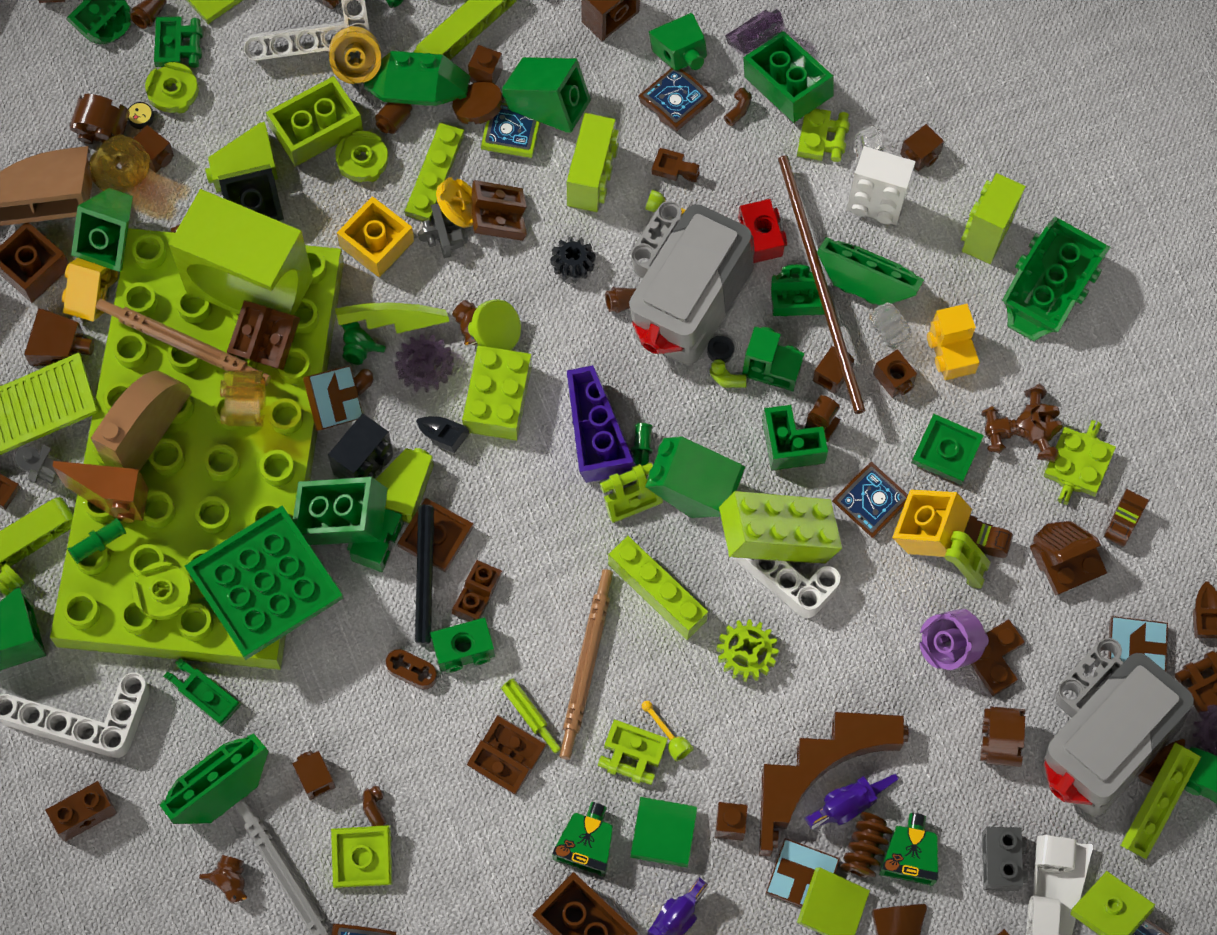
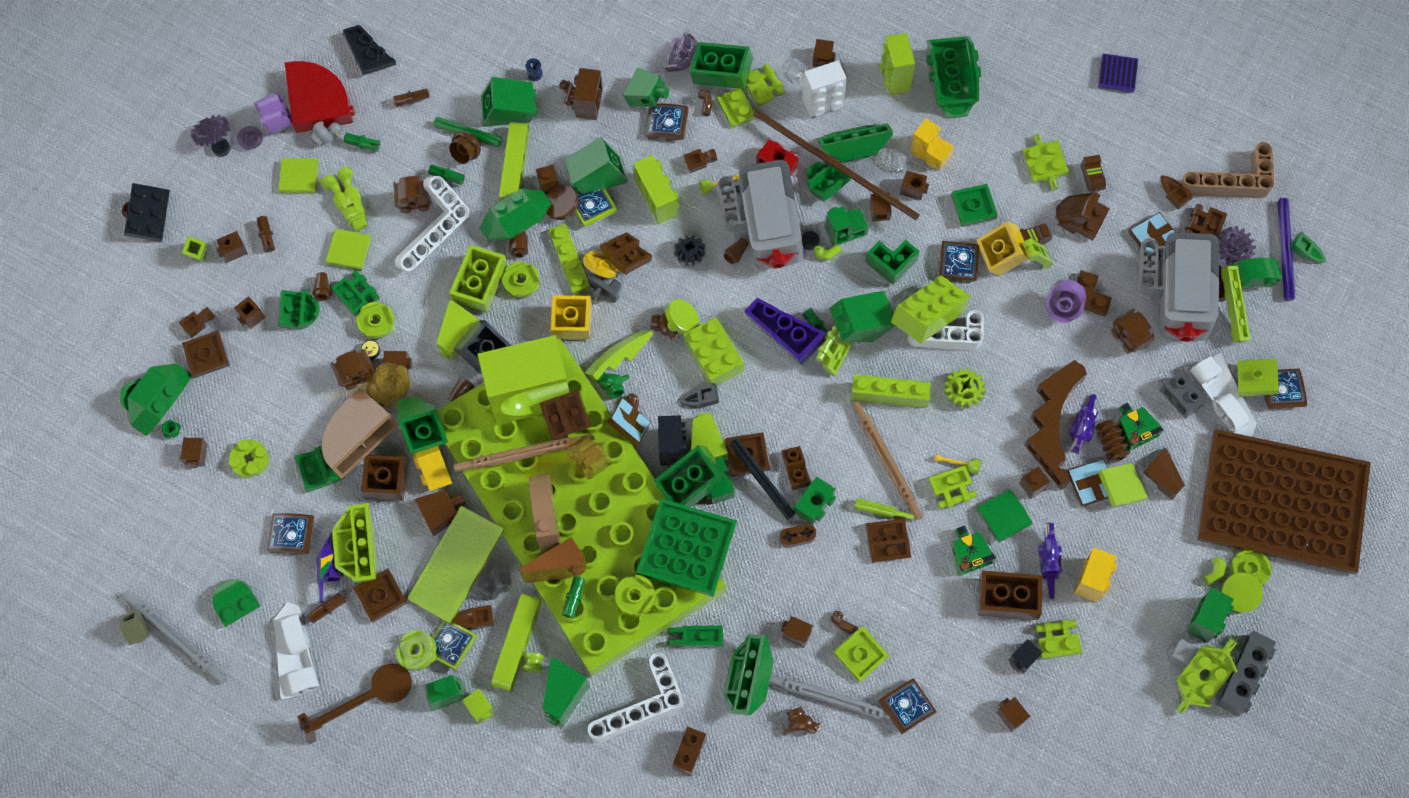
camera: 35 degrees left, 0 degrees up
yellow brick [329,26,381,84] -> none
clear purple gear [395,334,454,393] -> none
reddish brown leg [804,395,841,442] -> none
reddish brown piece [981,383,1063,463] -> none
none -> lime plate [717,88,756,129]

